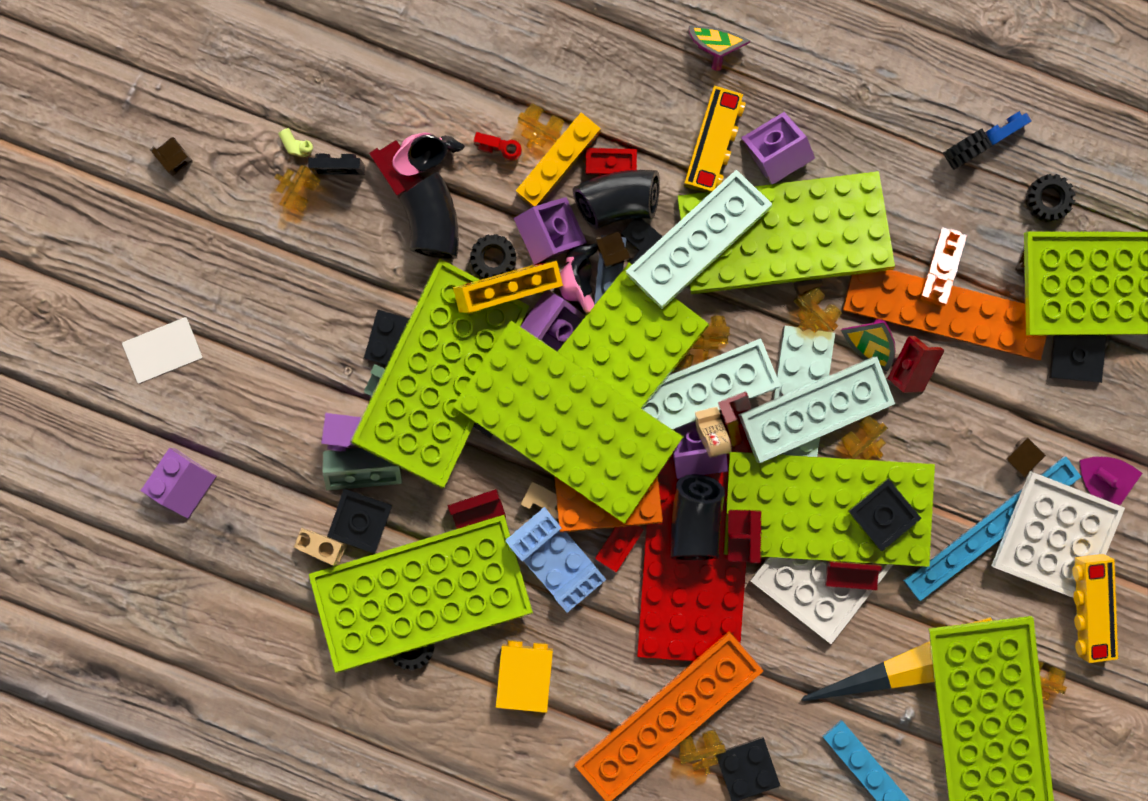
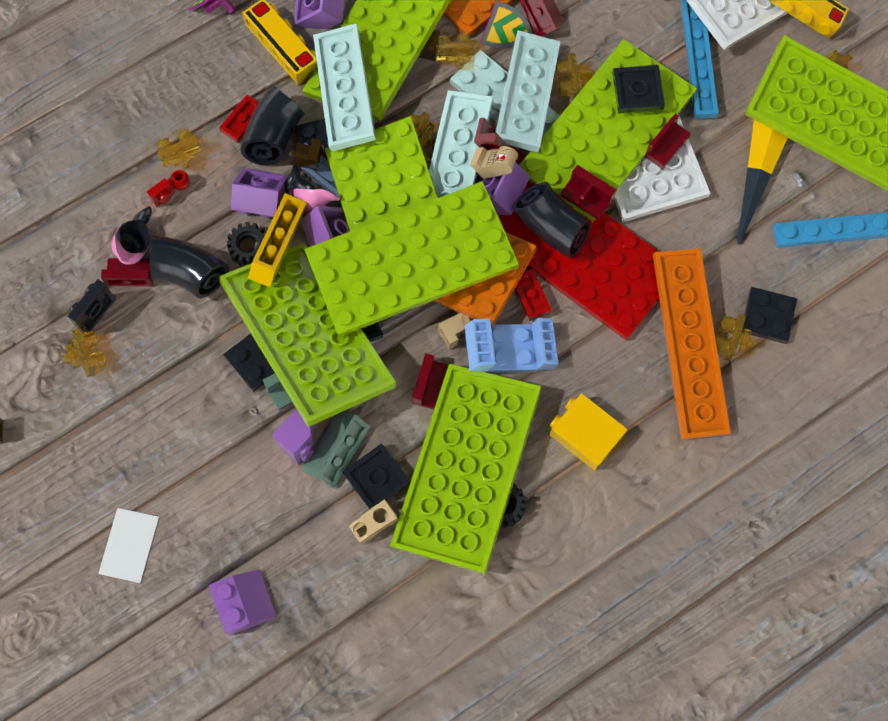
camera: 60 degrees left, 15 degrees down
yellowish green arm [278,128,313,157] -> none
yellow brick [516,112,601,207] -> none

